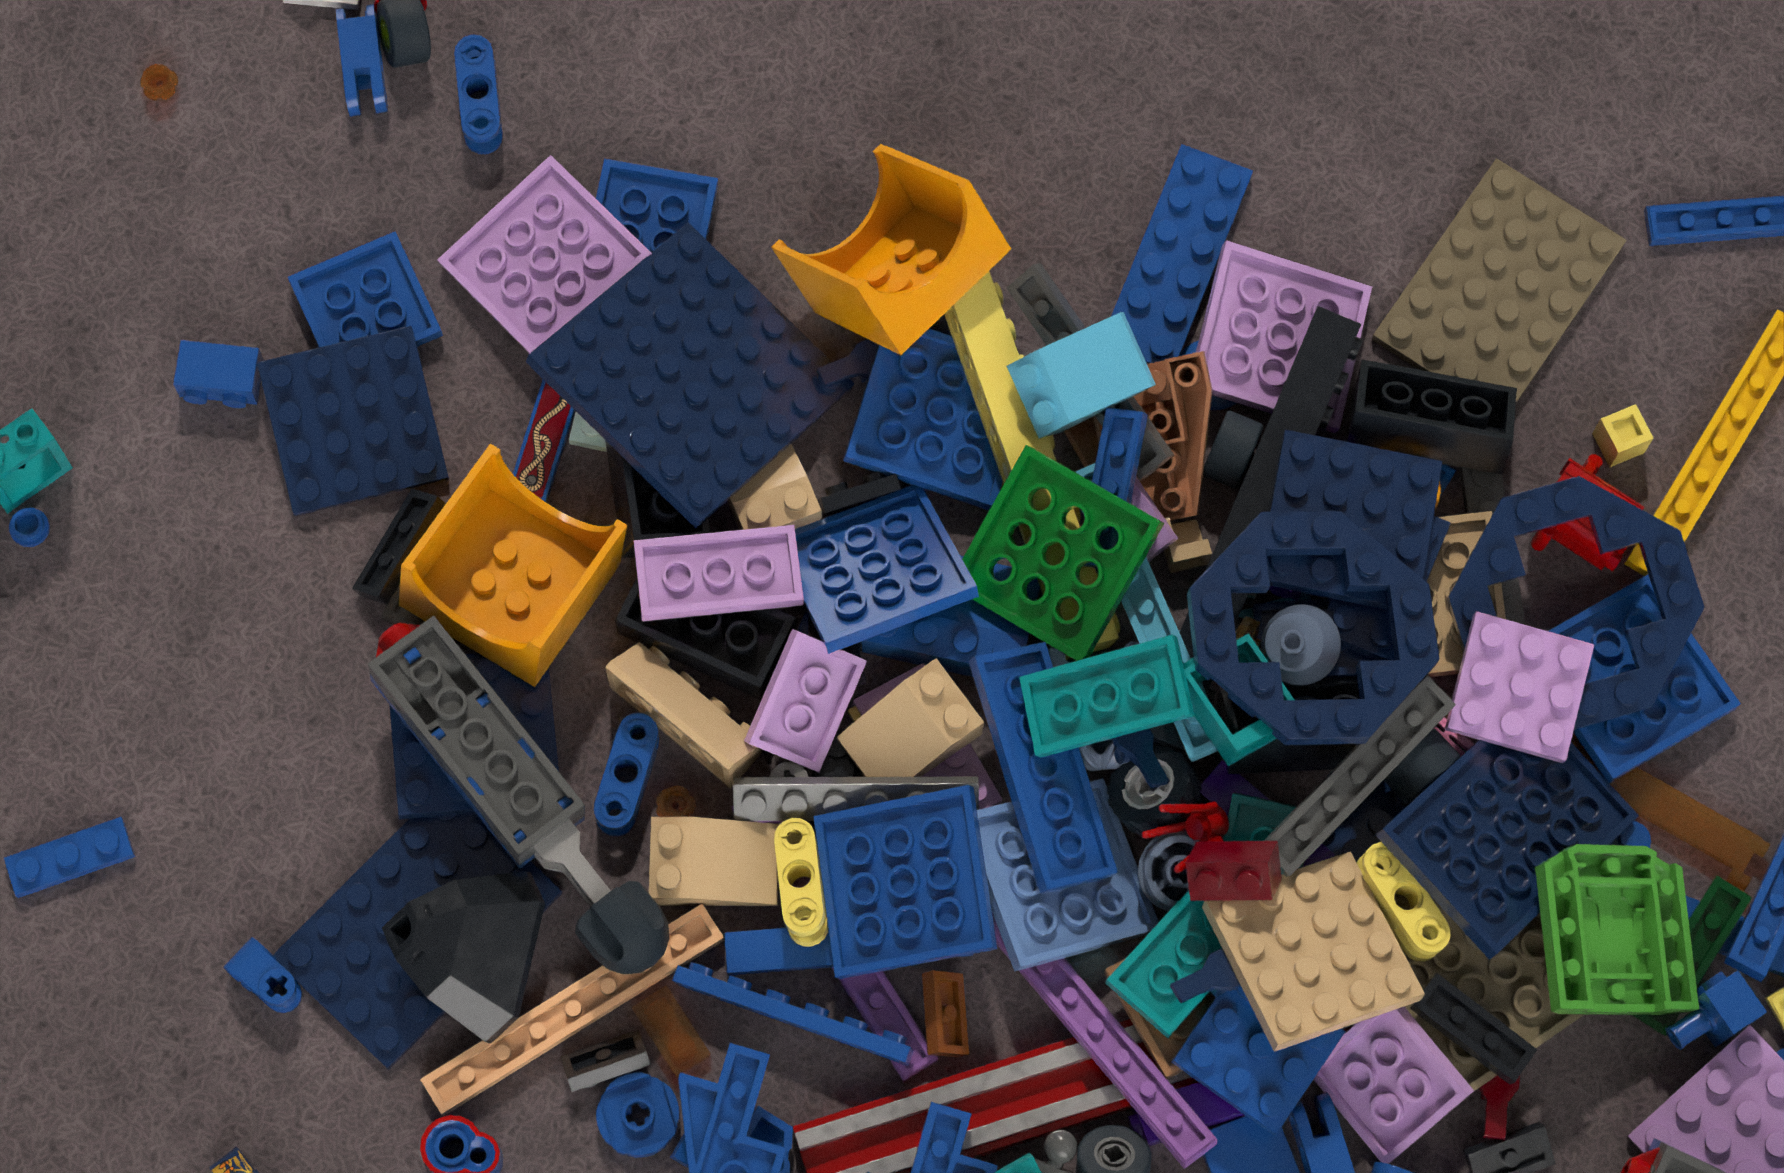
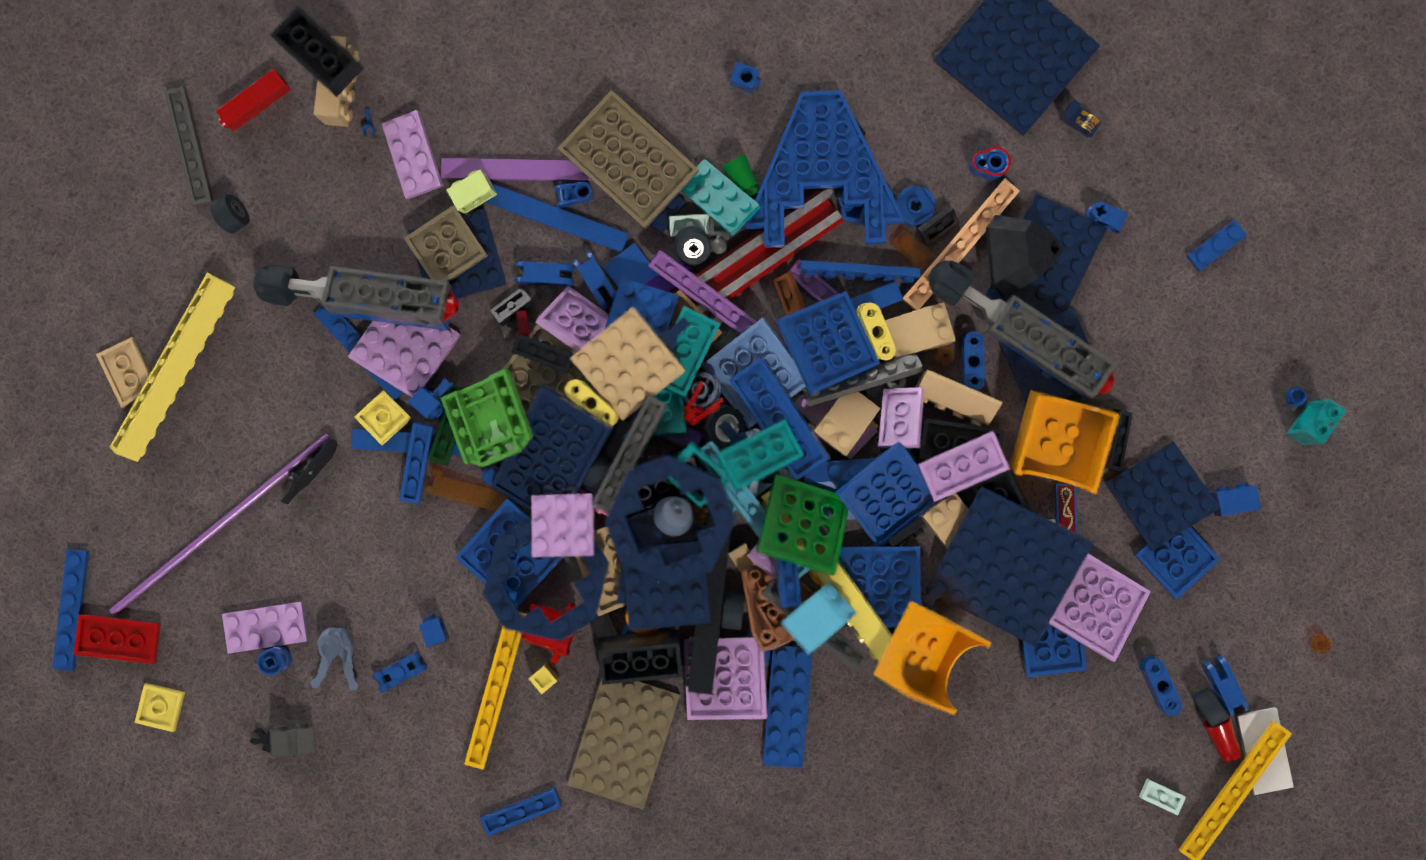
camera: 165 degrees right, 15 degrees up
dark red brick [1186,841,1282,901] -> none

